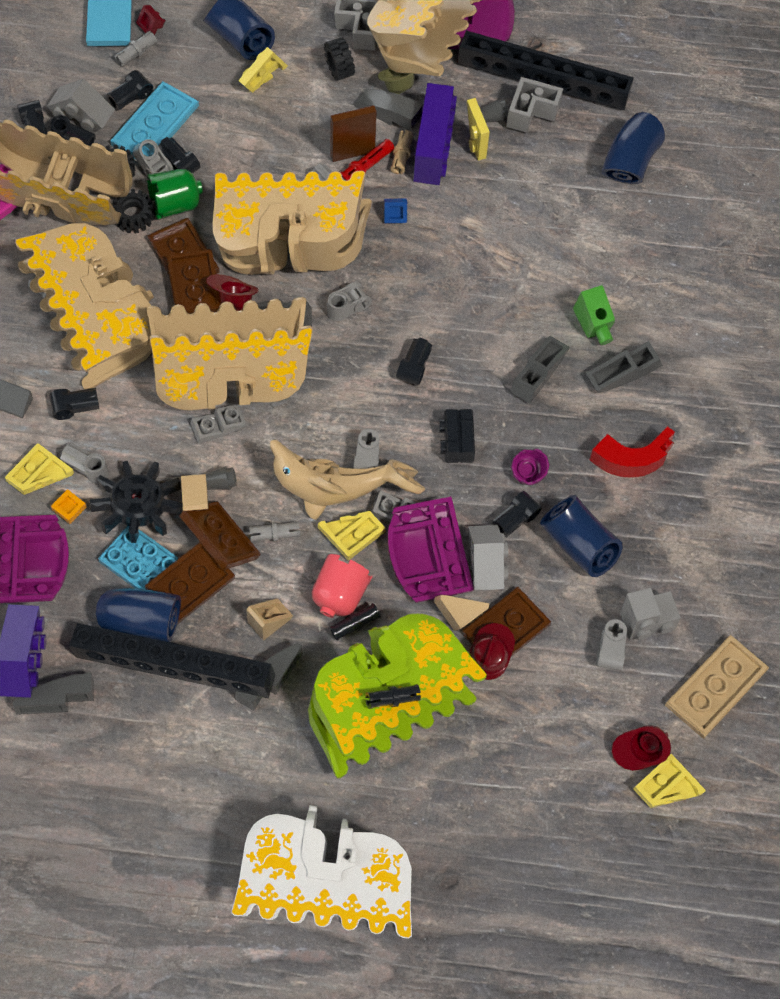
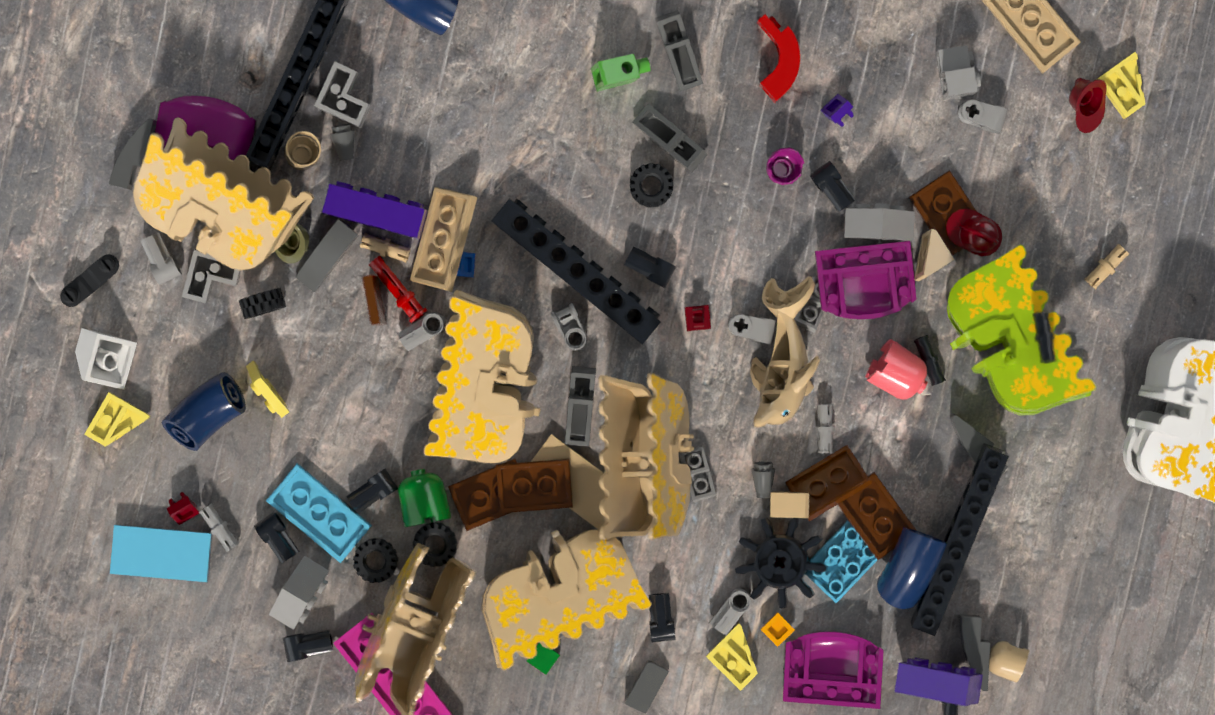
camera: 80 degrees left, 25 degrees up
black piece [50,115,96,146] -> none
light grey piece [133,139,174,178] -> none
dark red piece [206,274,259,311] -> none
tan slope [246,598,293,641] -> none
light yellow wing [318,511,386,561] -> none
black brick [439,409,475,463] -> none
light yellow wing [467,98,490,160] -> none
dark blue brick [540,495,623,577] -> none
none -> tan helmet [285,131,321,170]
none -> tan tile [410,187,477,292]
none -> black brick [491,198,661,345]
none -> green tile [526,643,560,675]
none -> black tyre [630,163,674,208]
none -> dark red tile [684,305,711,331]
none -> dark purple tile [820,94,854,127]
none -> tan helmet [989,641,1030,683]
none -> tan pin [1084,244,1129,290]

